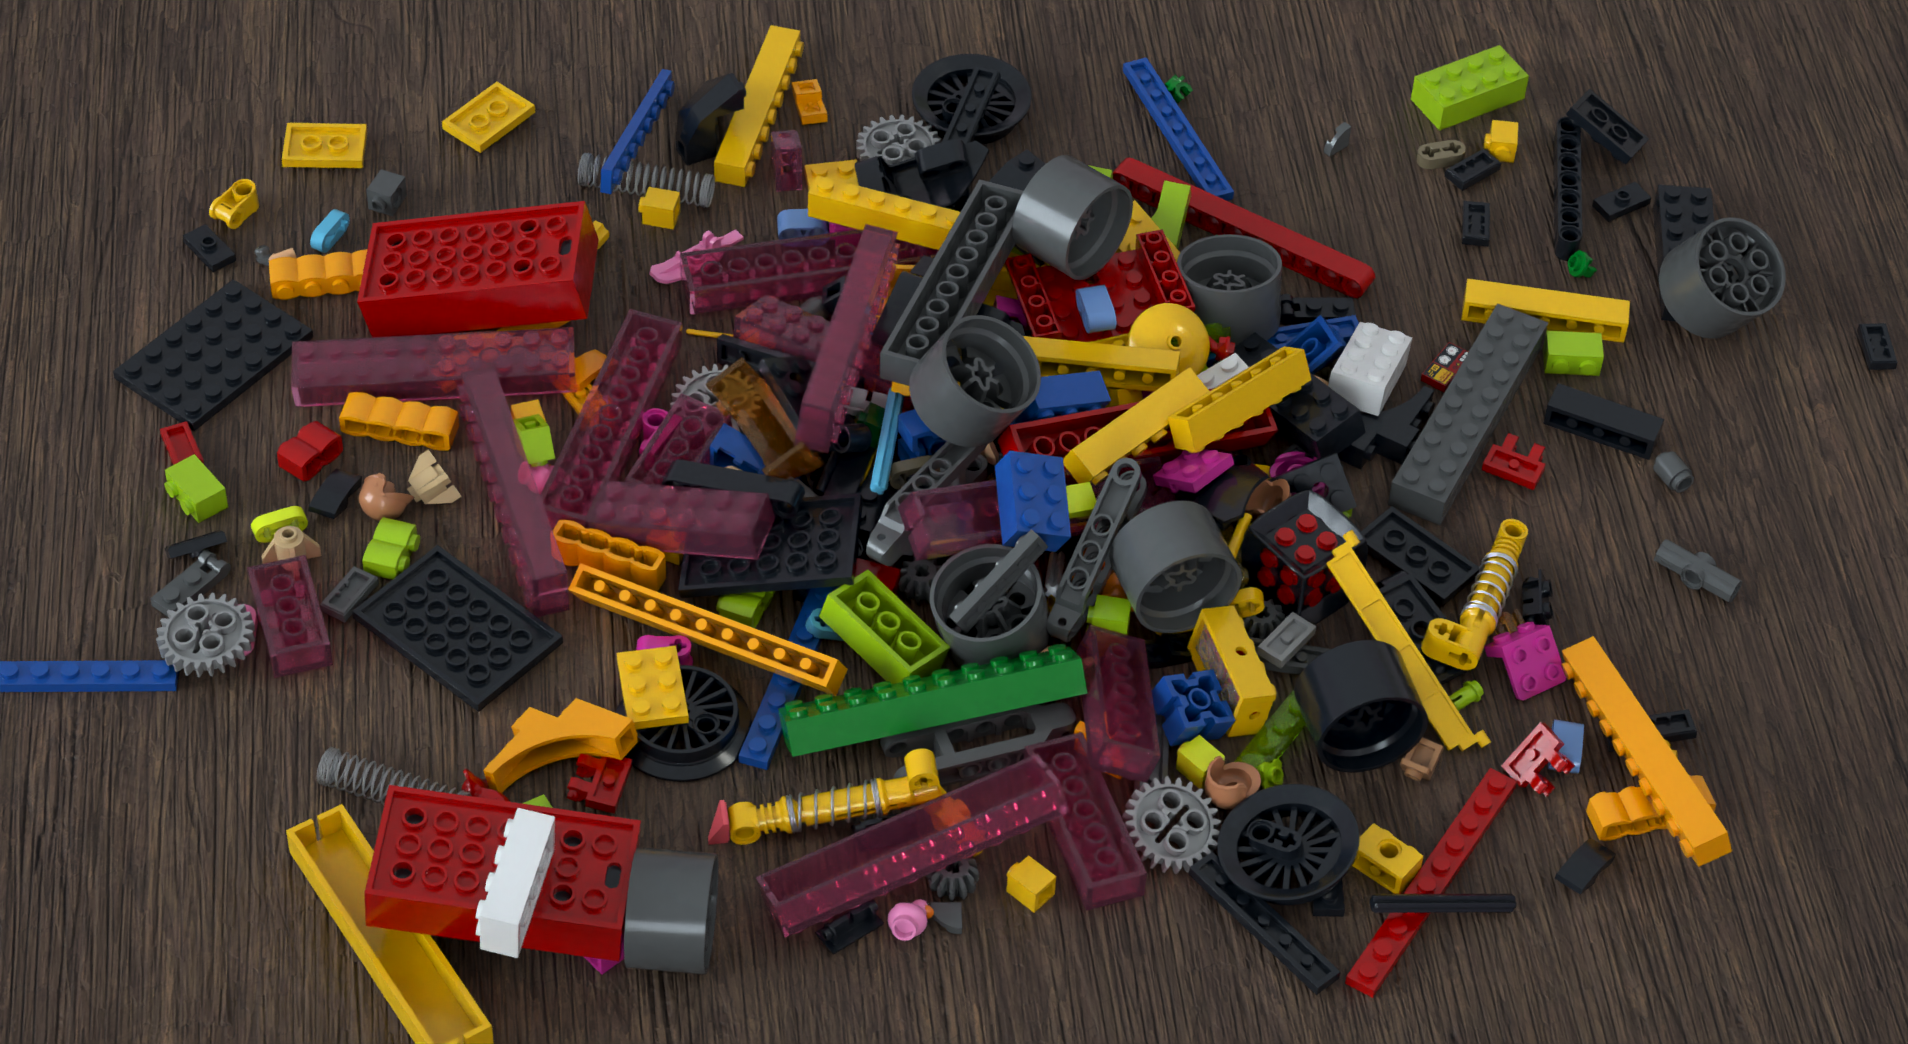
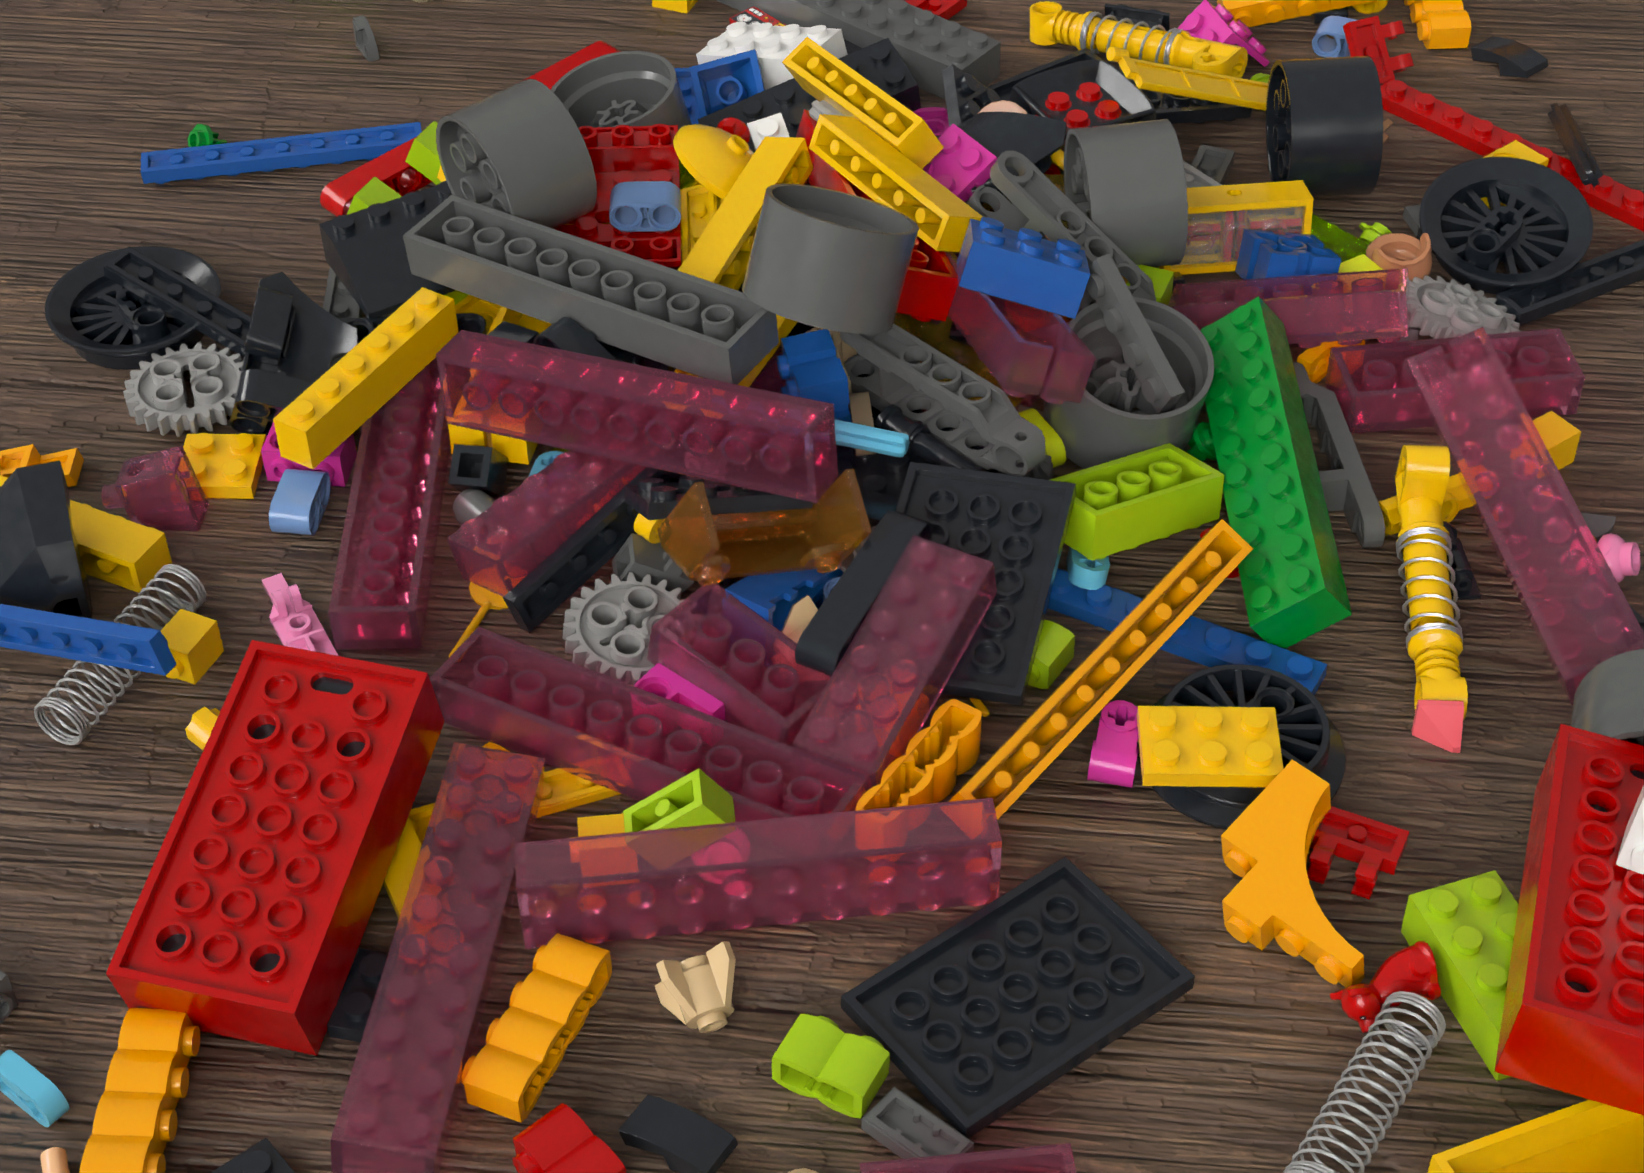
camera: 75 degrees left, 5 degrees down
nougat helmet [359,473,415,521] -> none

